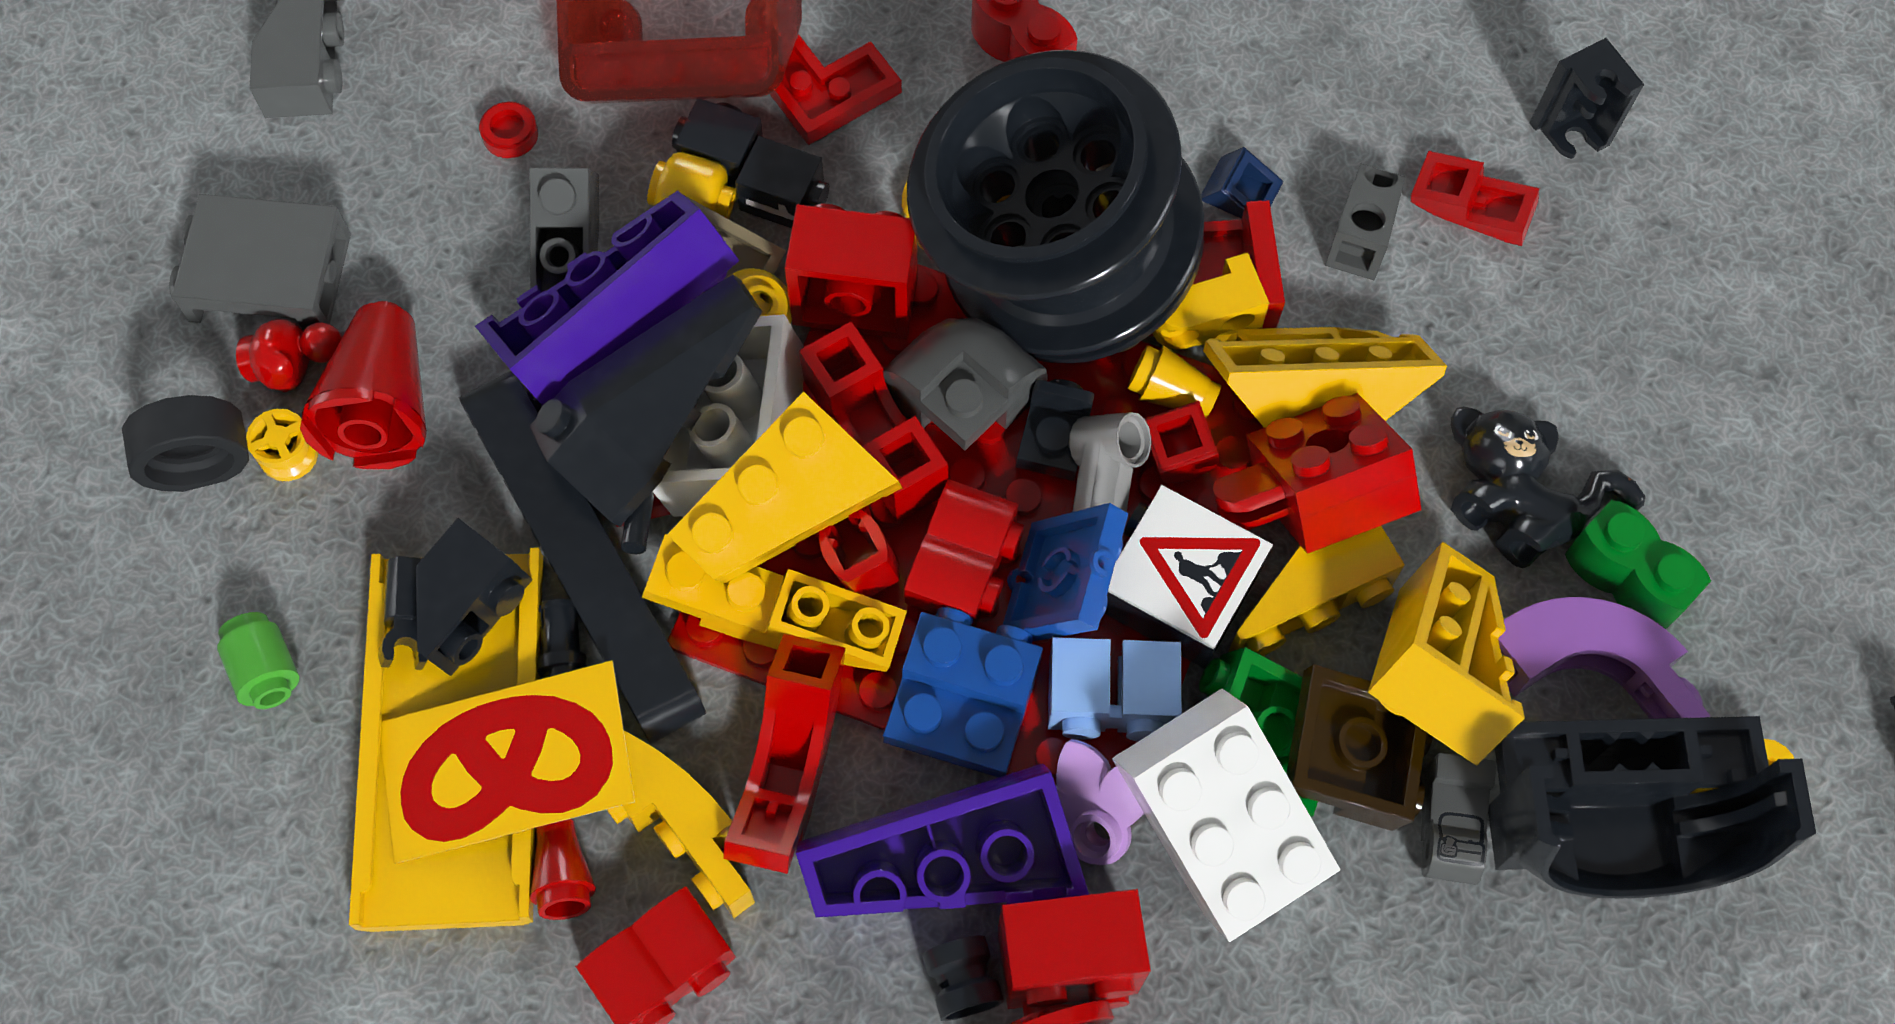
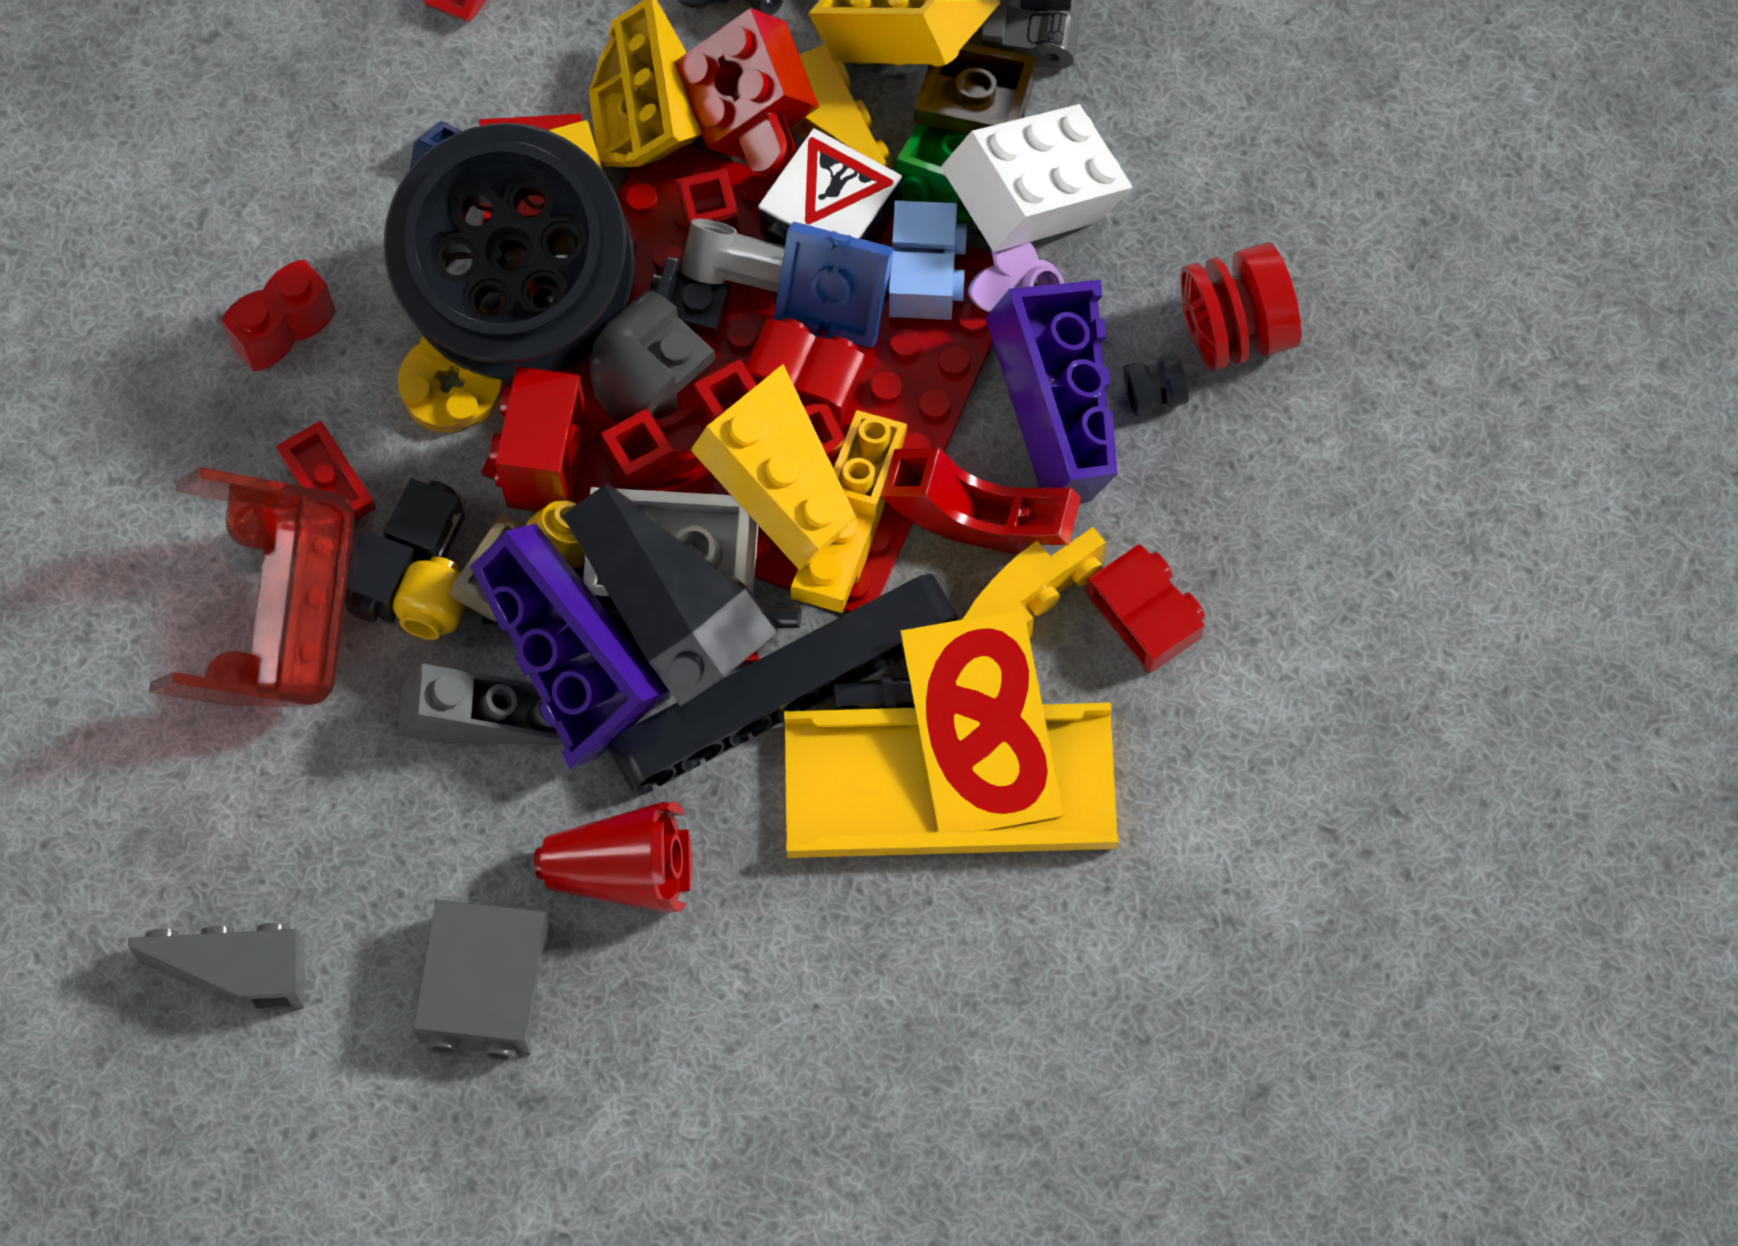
camera: 85 degrees left, 0 degrees up
black tyre [122,395,249,492] -> none
bright green brick [217,612,300,709] -> none
red animal [236,319,342,393] -> none
yellow wheel [246,408,318,481] -> none
black bar [378,556,428,670] -> none
black slope [416,518,533,676] -> none
red tile [479,102,538,158] -> none
red cone [530,819,596,920] -> none
blue plate [883,607,1043,778] -> none
red brick [998,889,1151,1016] -> none
yellow cone [1127,345,1221,418] -> none
dark grey leg [1325,163,1405,280] -> none

